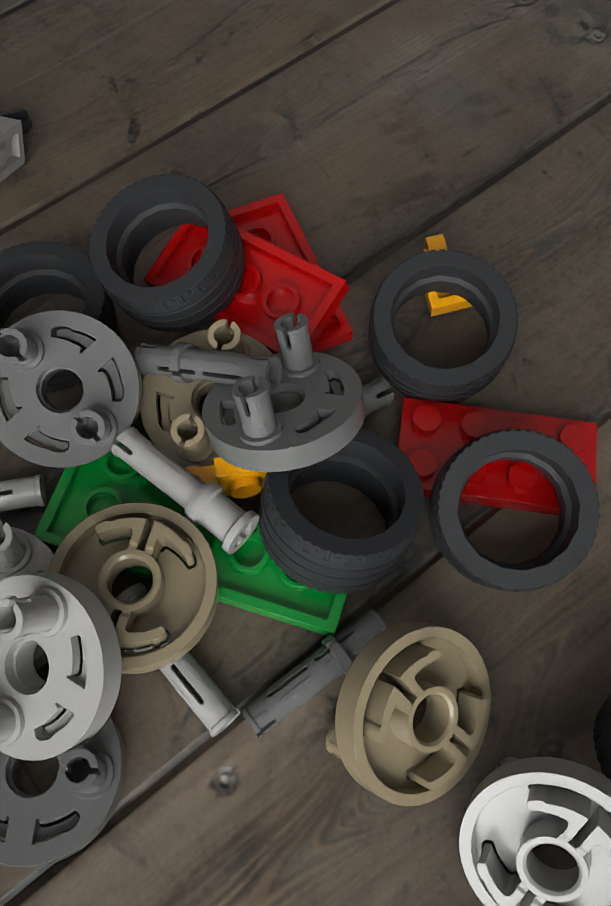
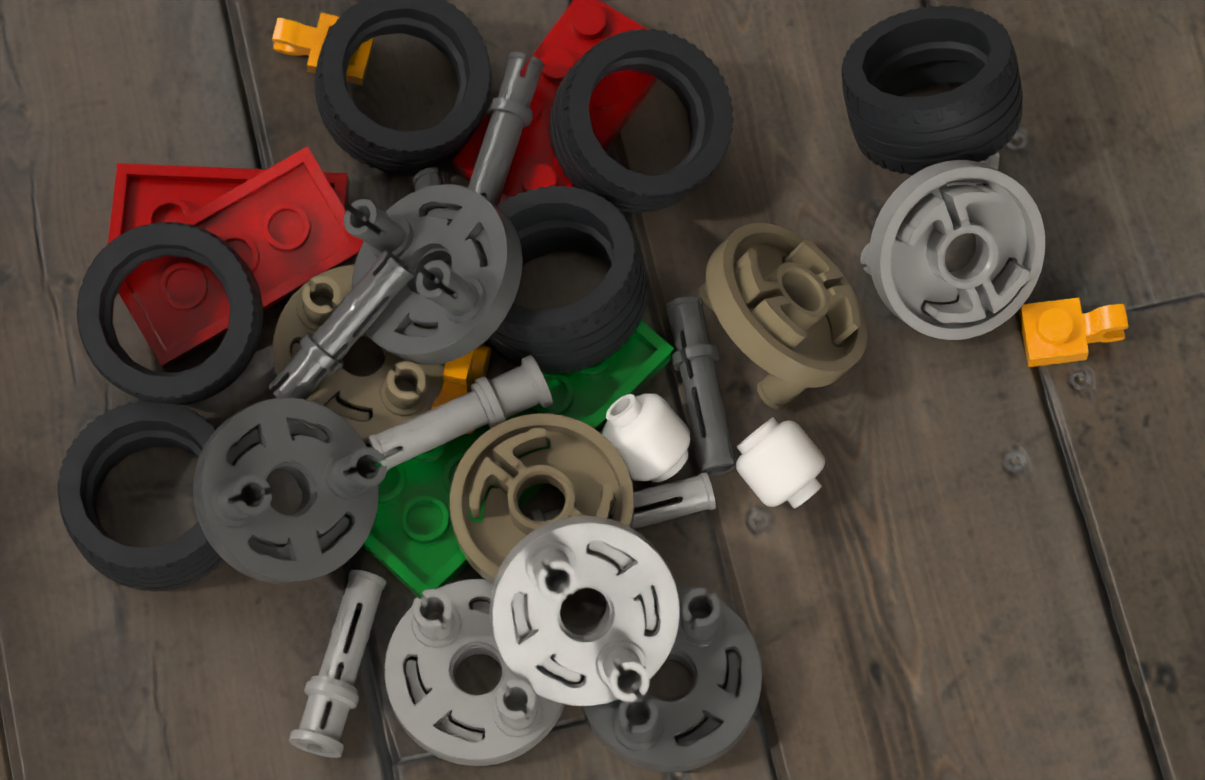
camera: 60 degrees left, 5 degrees up
none -> dark grey pin [459,52,545,211]
none -> white head [602,394,690,482]
none -> white head [736,417,825,509]

